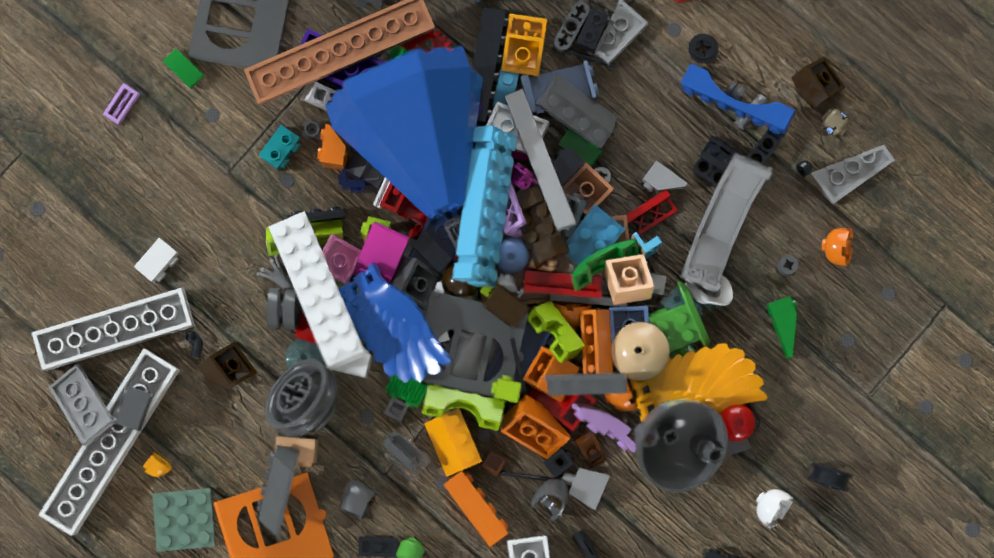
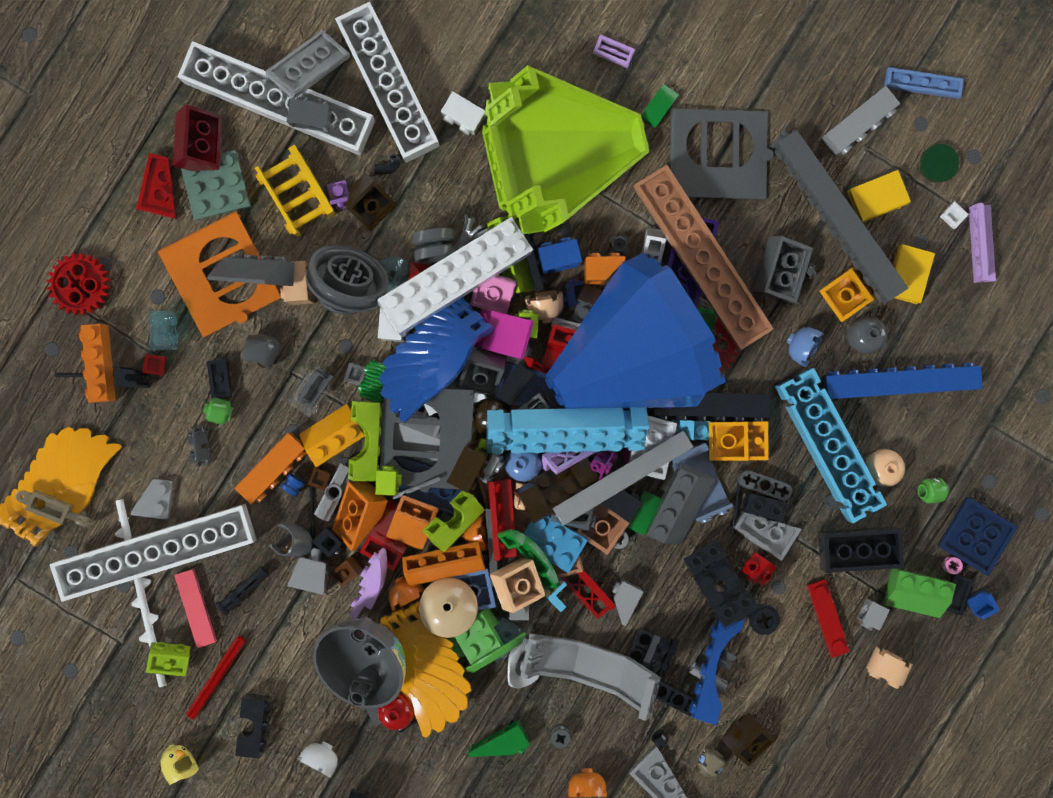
camera: 80 degrees right, 5 degrees up
light orange piece [142,452,172,477] -> none
teal brick [259,125,301,171] -> none
dark grey fence [545,373,627,395] -> none
none -> dark red slope [173,104,222,171]
none -> yellow fence [255,144,337,237]
none -> blue wheel [281,473,305,497]
none -> light grey piece [314,463,351,522]
none -> medium lavender bracket [327,180,349,210]
none -> lime piece [482,65,649,234]
none -> light nougat cylinder [525,290,564,323]
none -> blue brick [538,237,582,275]
none -> black plate [683,539,759,630]
none -> red brick [742,552,777,586]

